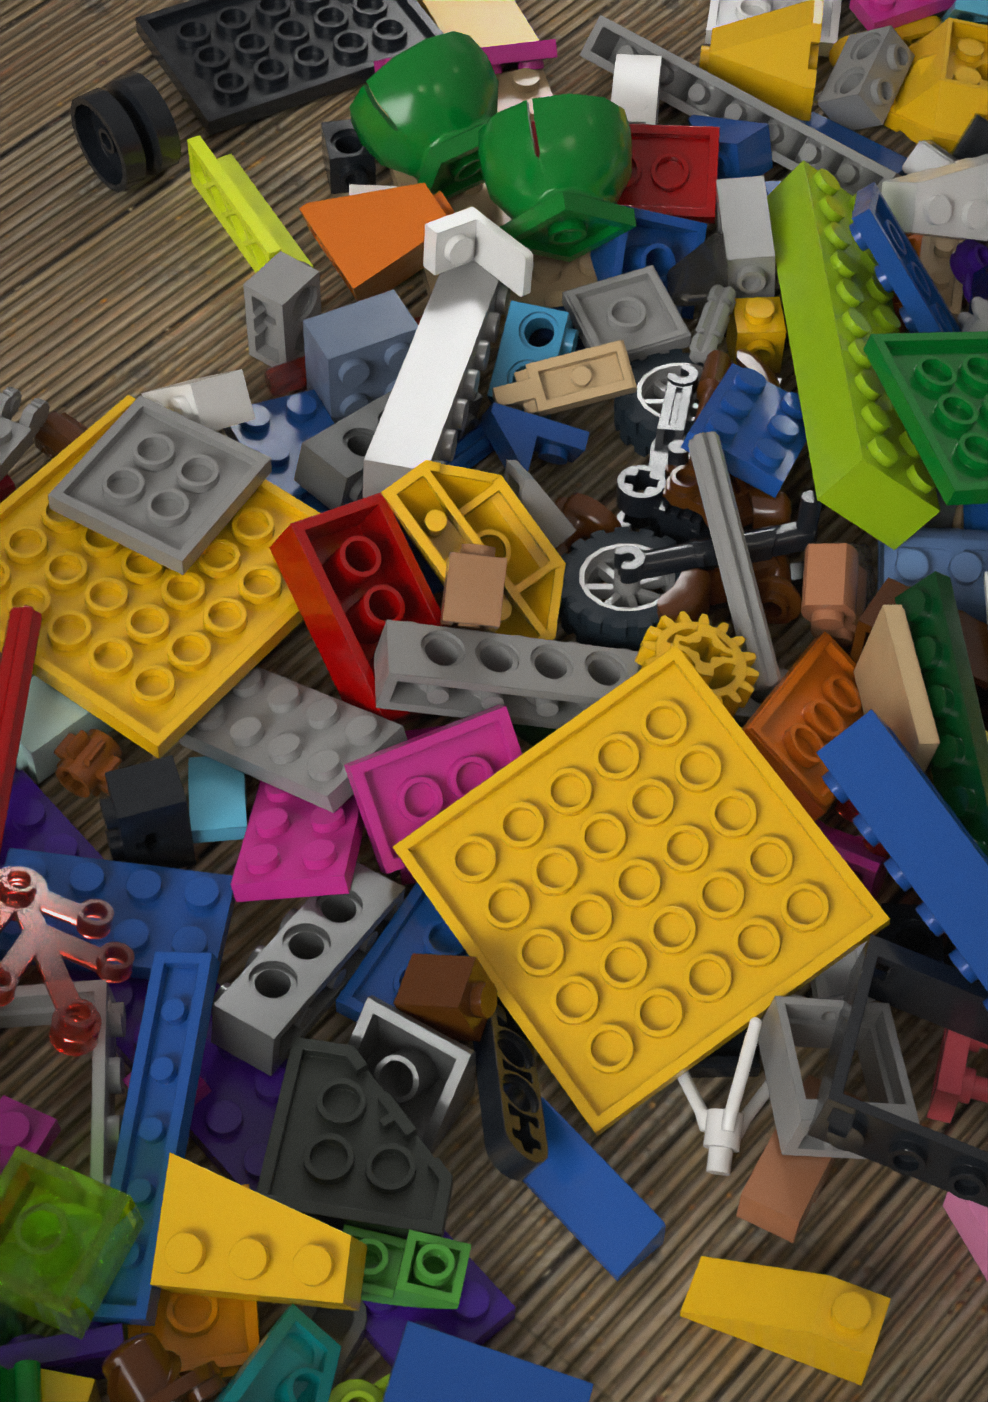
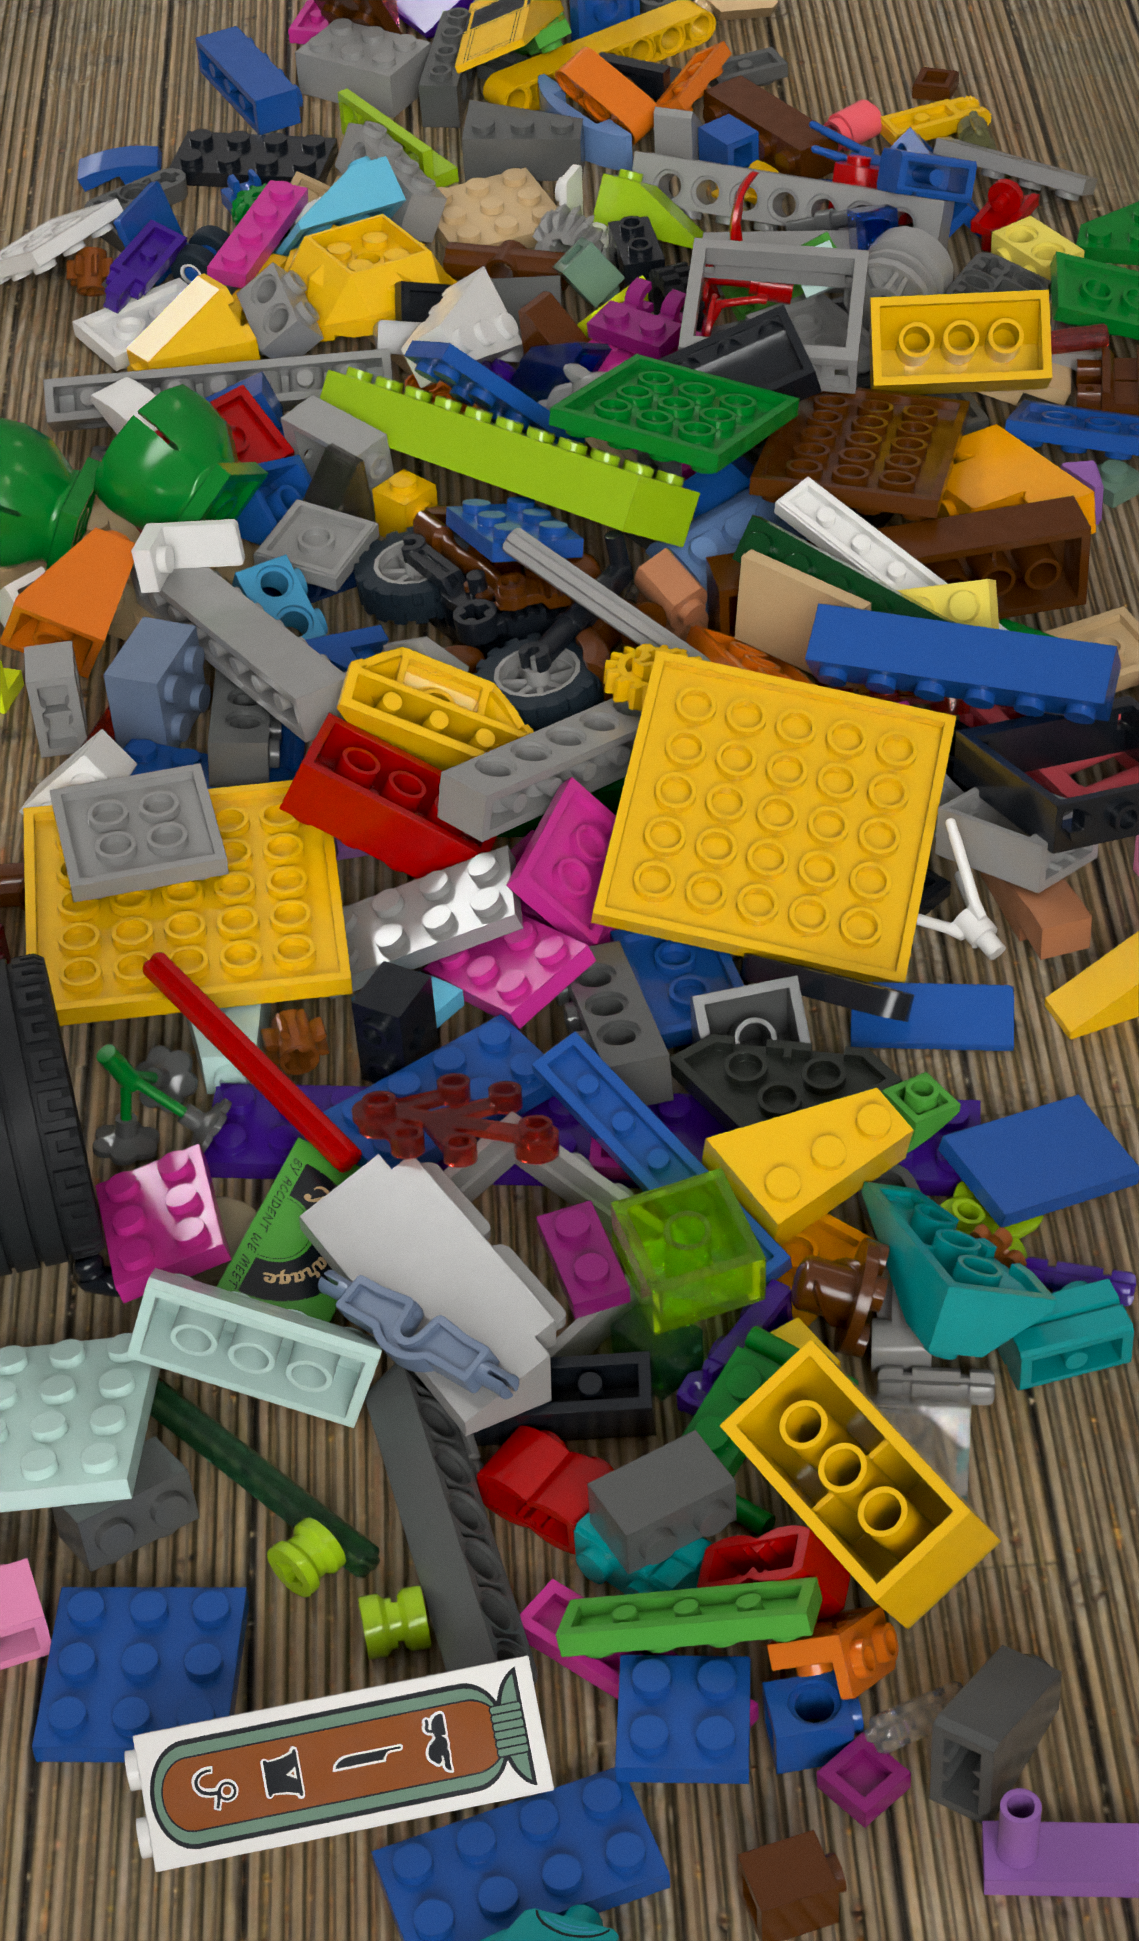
camera: 40 degrees left, 10 degrees down
reddish brown brick [393,953,498,1042] -> none
medium nougat brick [440,544,507,633] -> none
tan hinge [492,340,637,417] -> none
light grey axle [689,284,736,364] -> none

